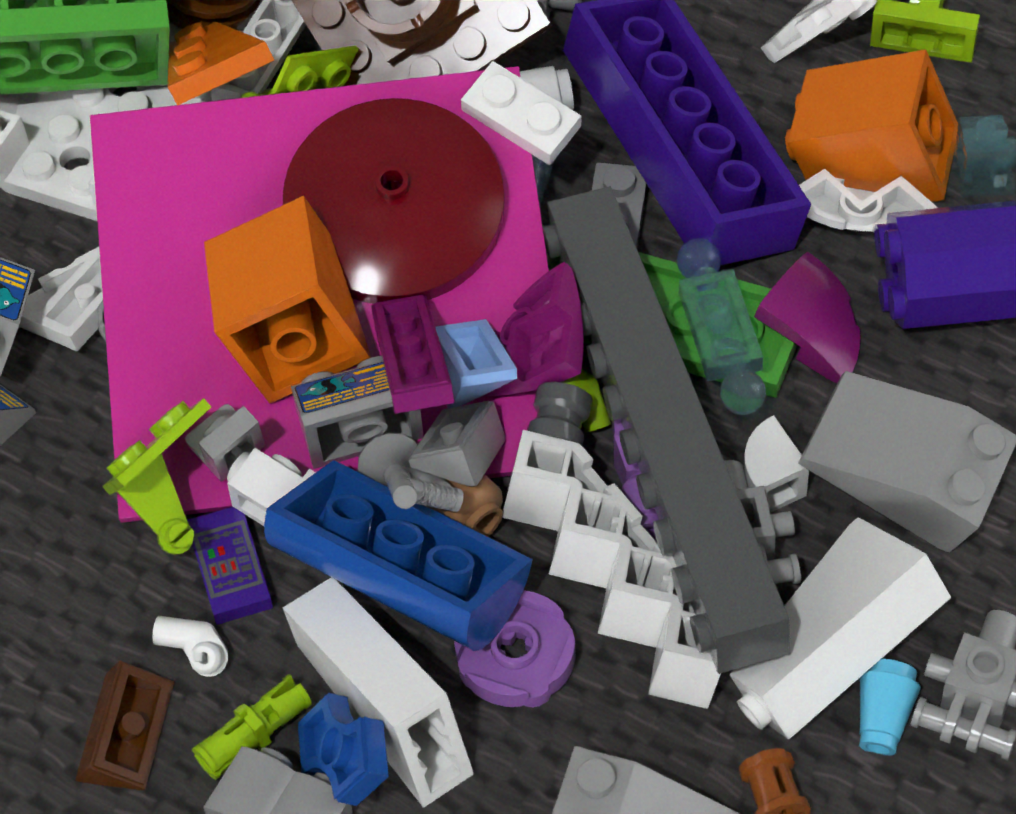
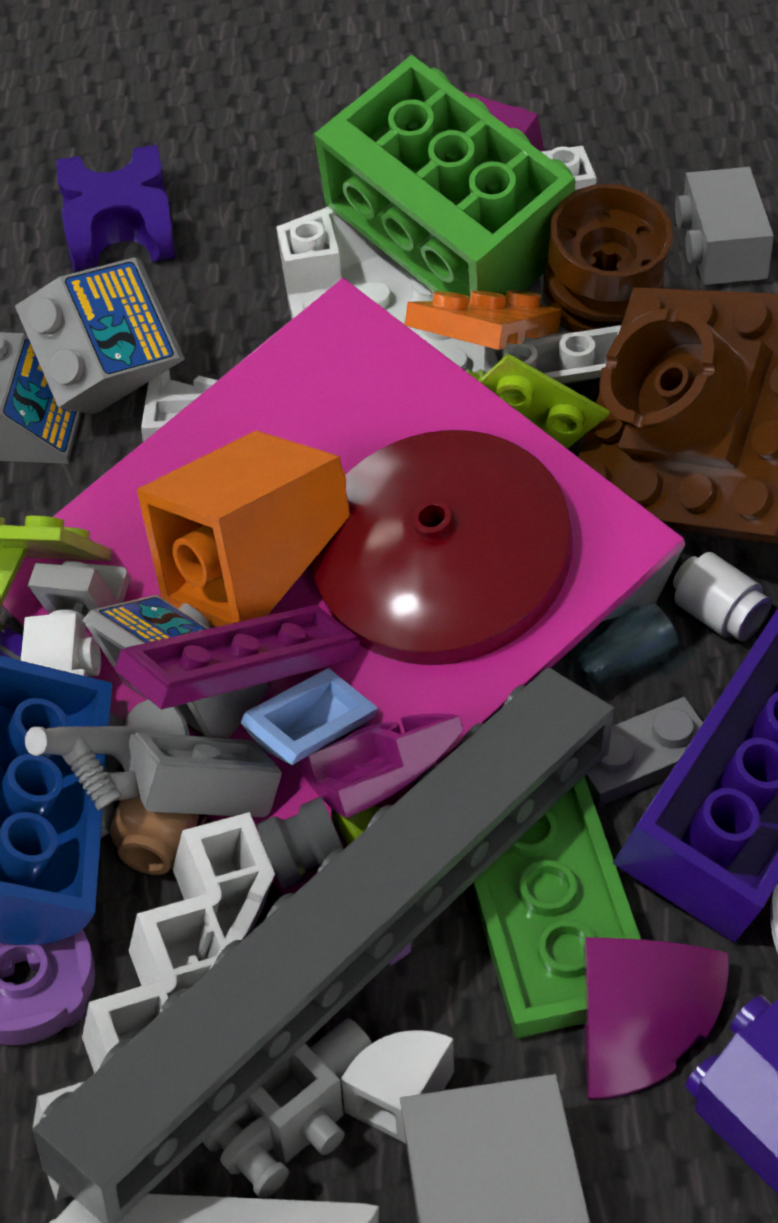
camera: 55 degrees right, 5 degrees down
white plate [461,61,581,165] -> none
clear light blue plate [677,238,766,415] -> none

